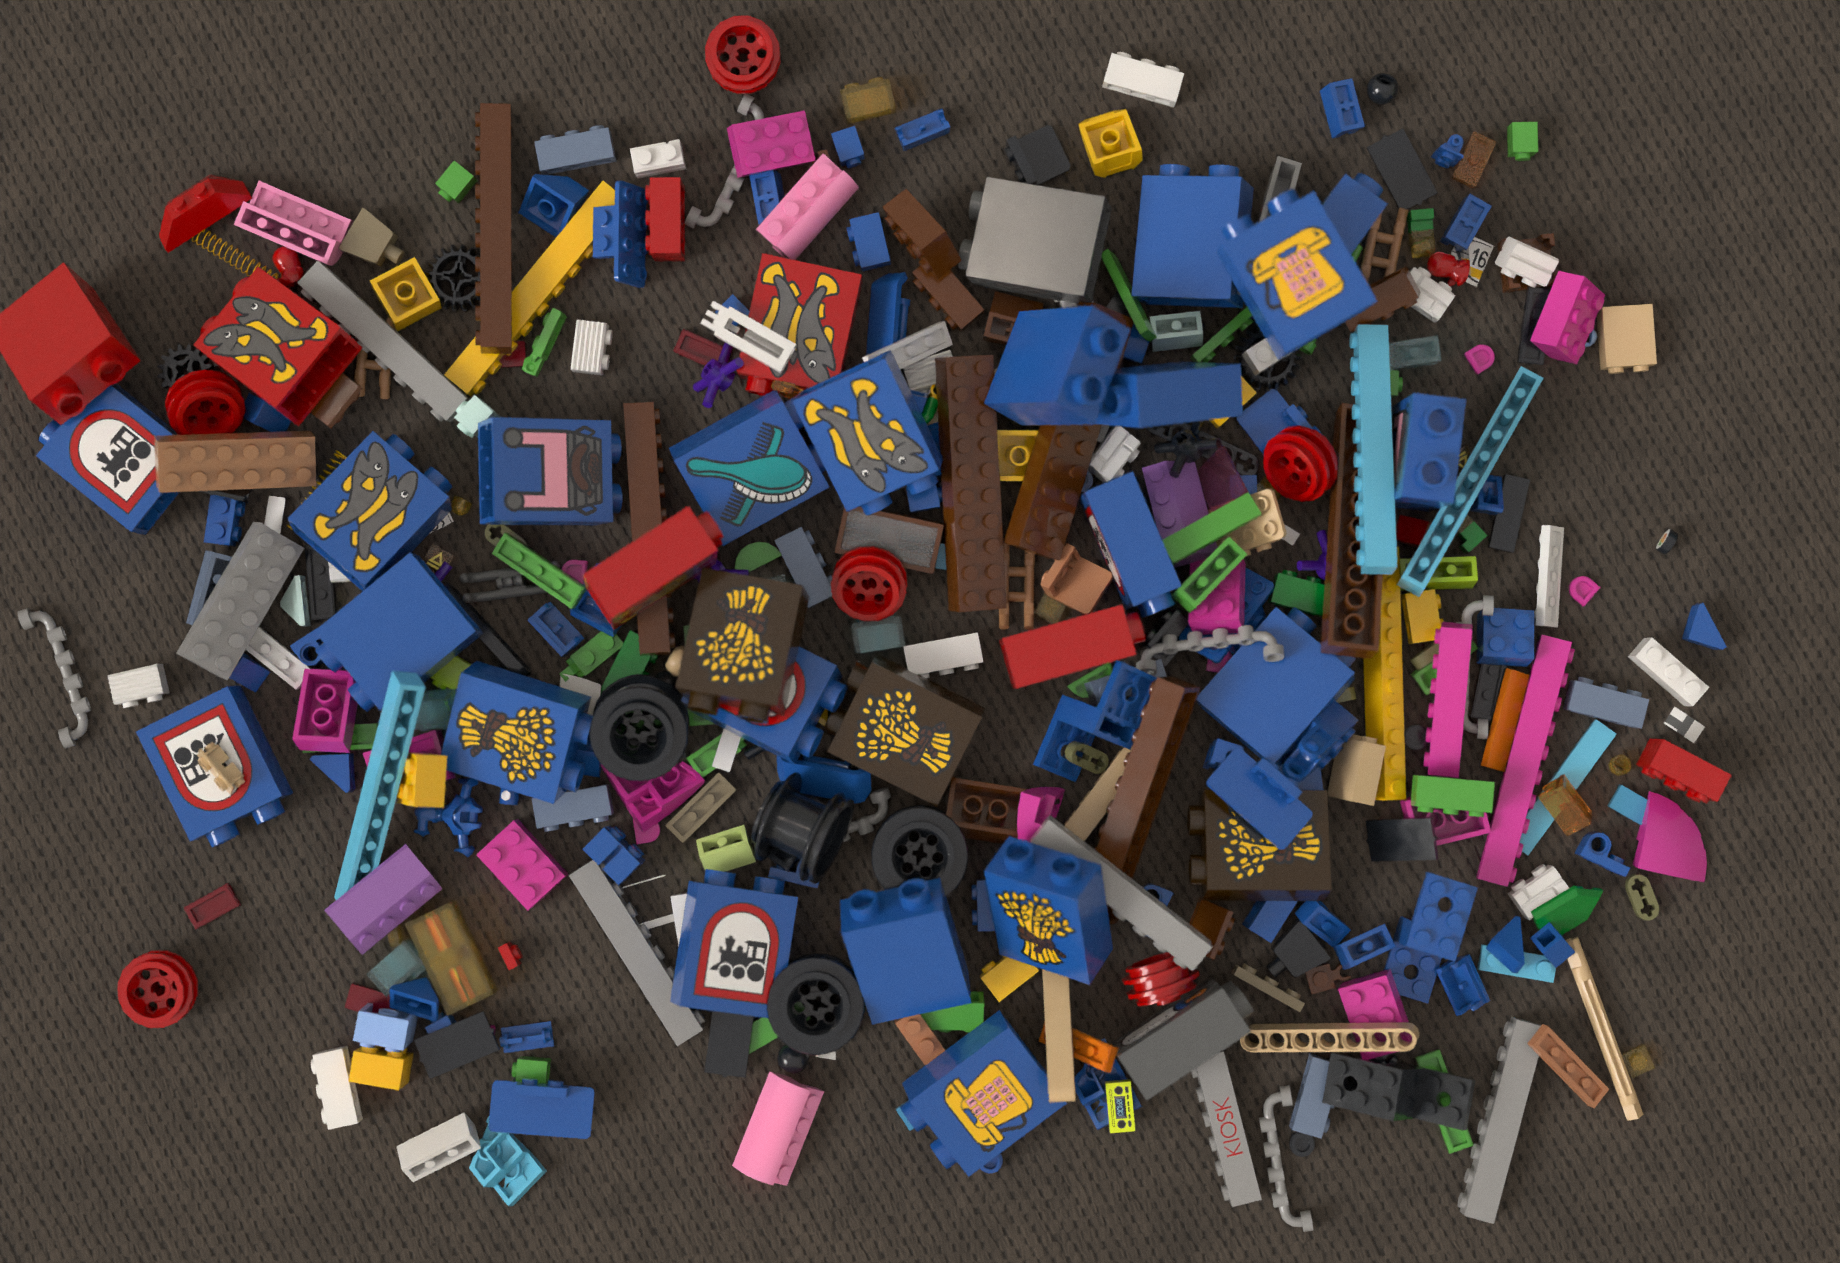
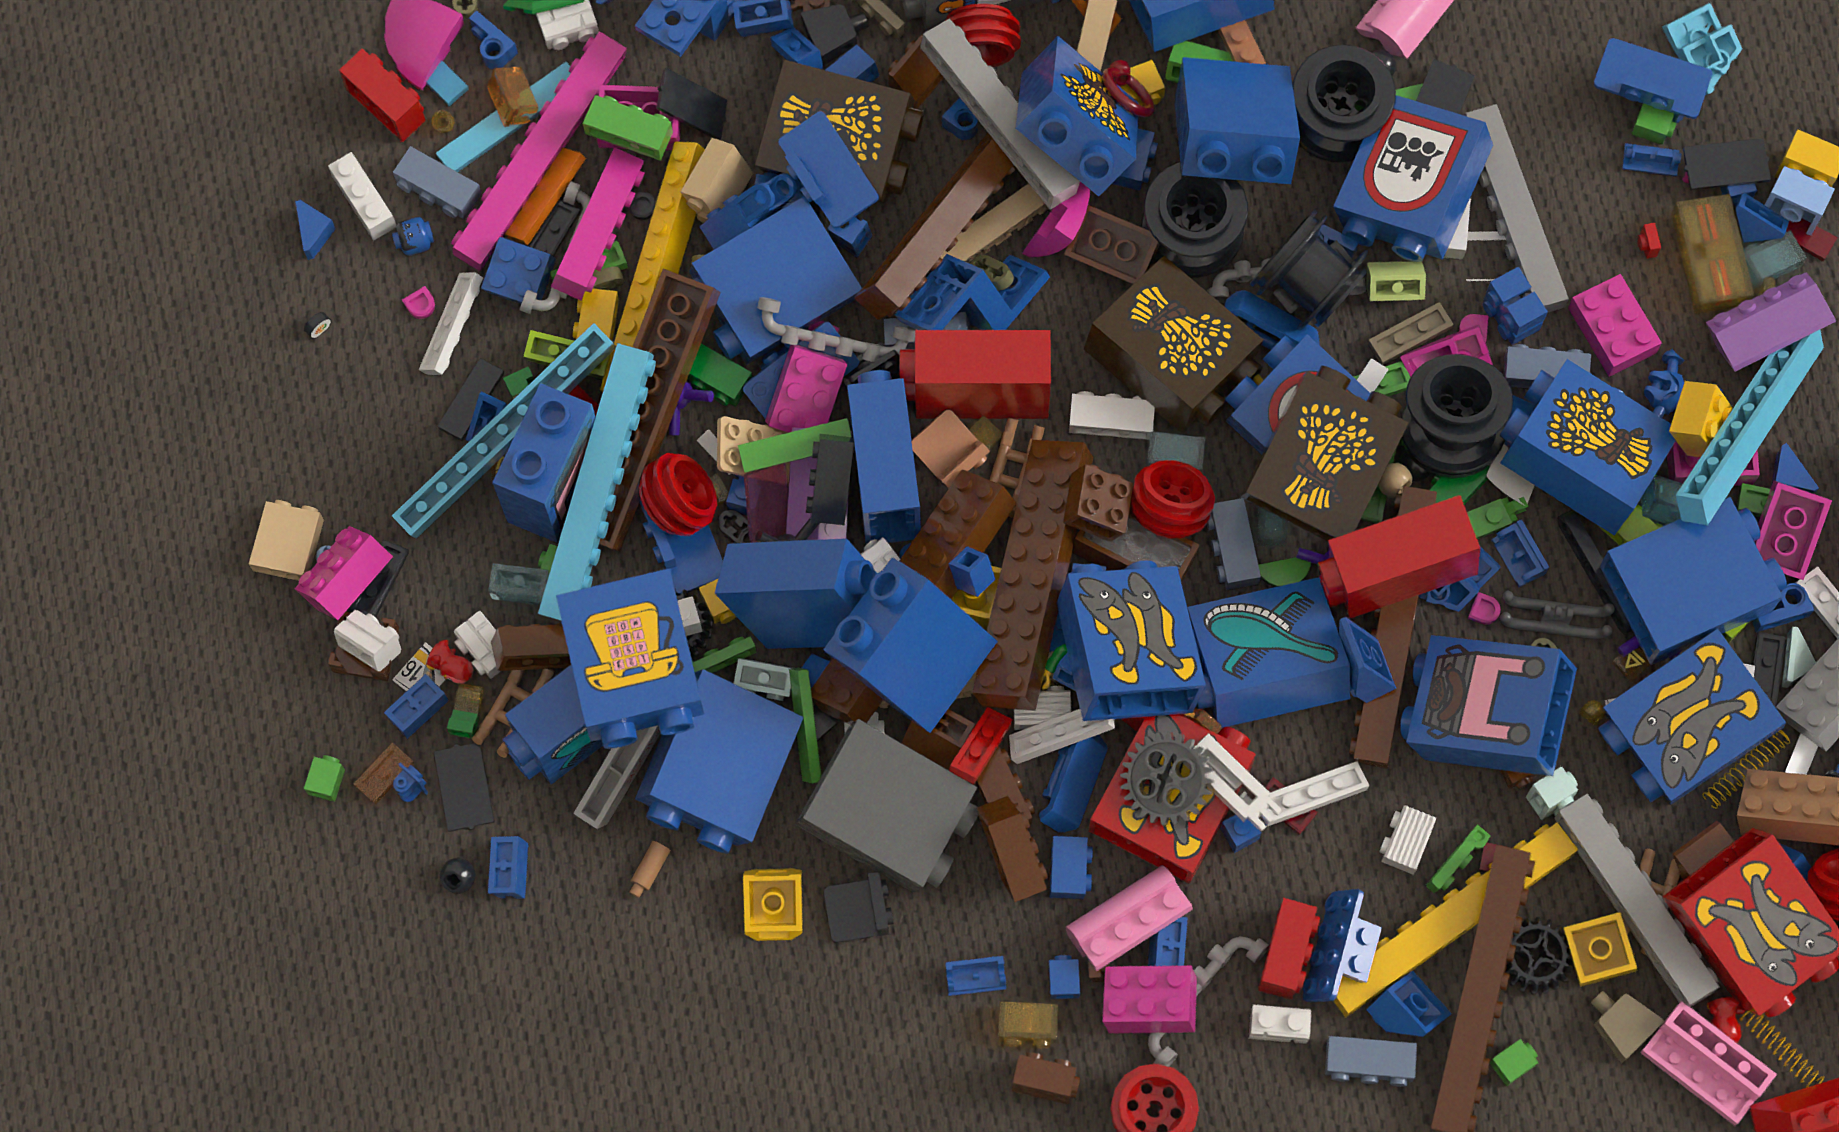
camera: 160 degrees left, 15 degrees down
white brick [396,1112,481,1182] -> none
bright green tile [492,533,587,609] -> none
dark purple bar [693,343,744,408] -> none
white brick [1102,52,1184,107] -> none
bright green brick [1171,537,1247,613] -> none
dark pink tile [1464,345,1495,375] -> none
sticker [1664,707,1705,743] -> none
none -> blue head [392,217,434,256]
none -> medium nougat cylinder [629,841,670,898]
none -> black brick [806,434,854,525]
none -> blue brick [949,546,995,597]
none -> red plate [949,707,1013,784]
none -> reddish brown brick [1012,1052,1080,1105]
none -> reddish brown brick [1063,464,1134,542]
none -> dark red piece [1102,60,1155,117]
none -> dark grey gear [1120,732,1215,825]
none -> white plate [1262,761,1369,827]
none -> blue slope [1339,617,1396,703]

